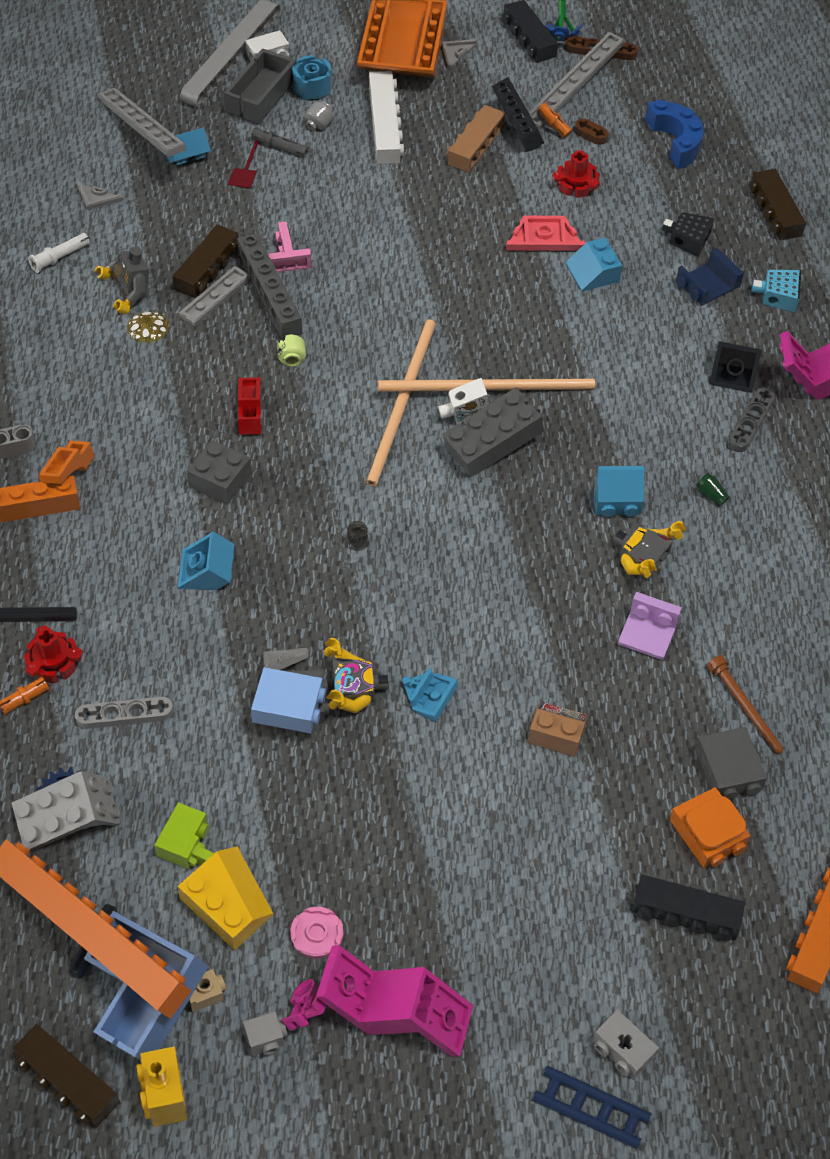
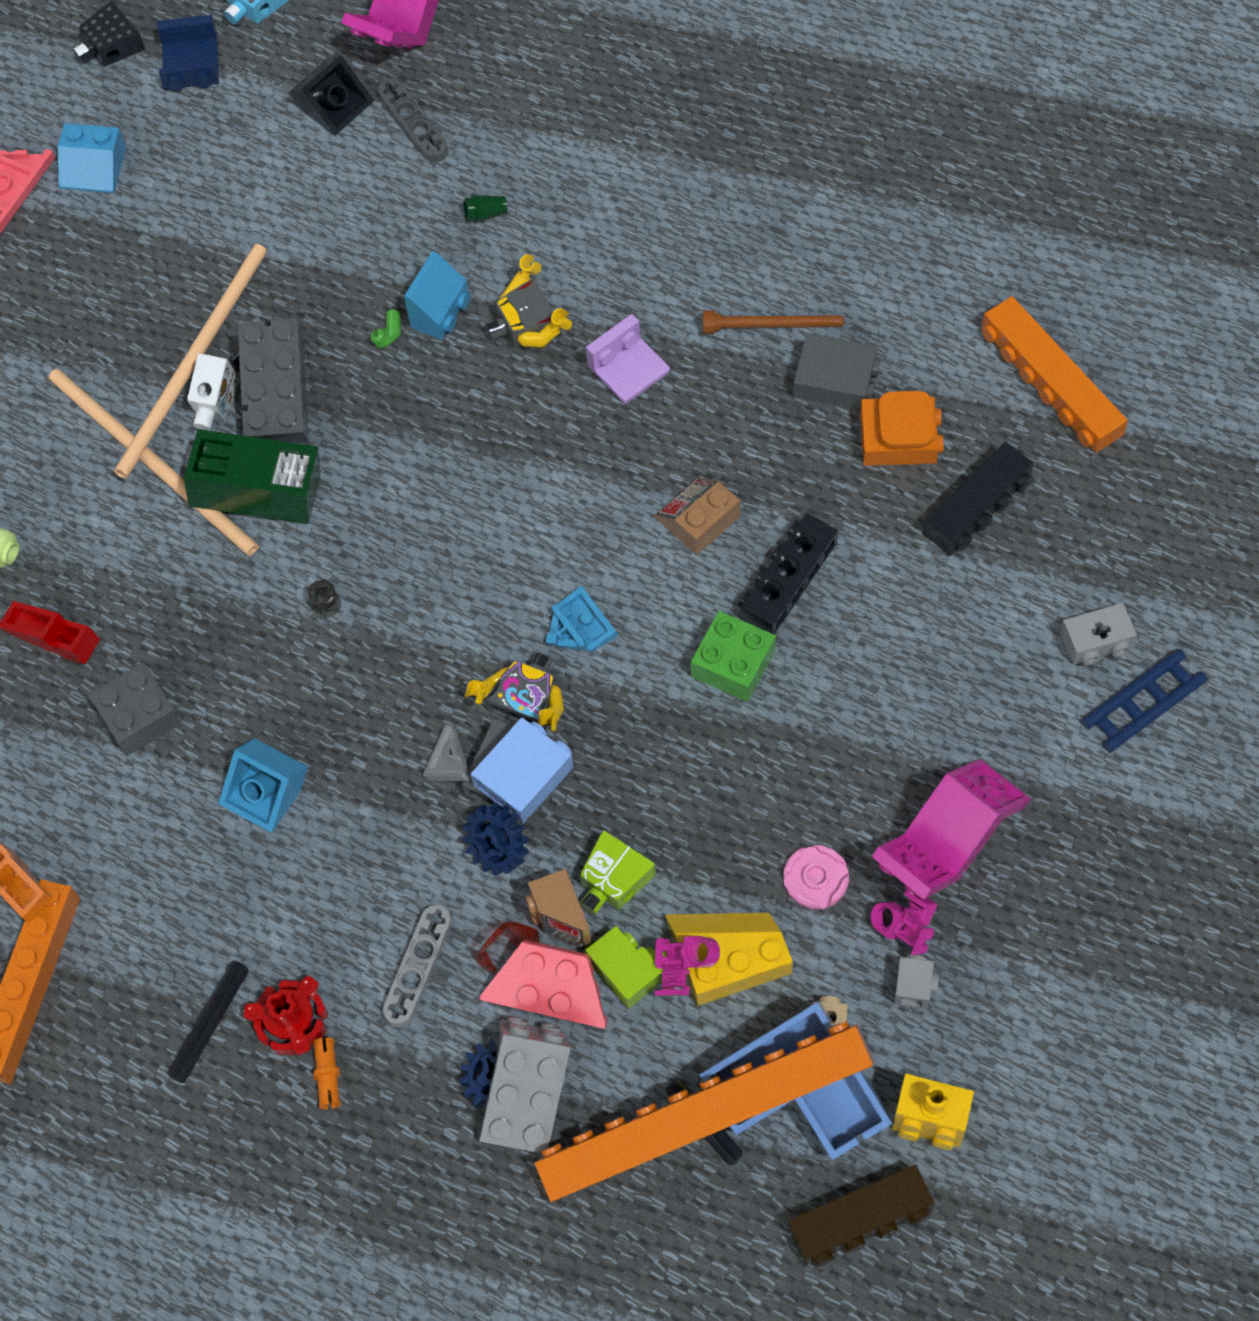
camera: 55 degrees left, 10 degrees up
none -> dark green piece [184,429,321,524]
none -> bright green arm [370,310,401,348]
none -> dark blue gear [462,803,530,876]
none -> clear red piece [476,922,540,973]
none -> coral wing [480,940,608,1029]
none -> medium nougat slope [525,869,592,950]
none -> lime torso [580,831,656,915]
none -> dark pink piece [655,936,720,996]
none -> bright green brick [691,611,776,702]
none -> black brick [739,513,838,635]

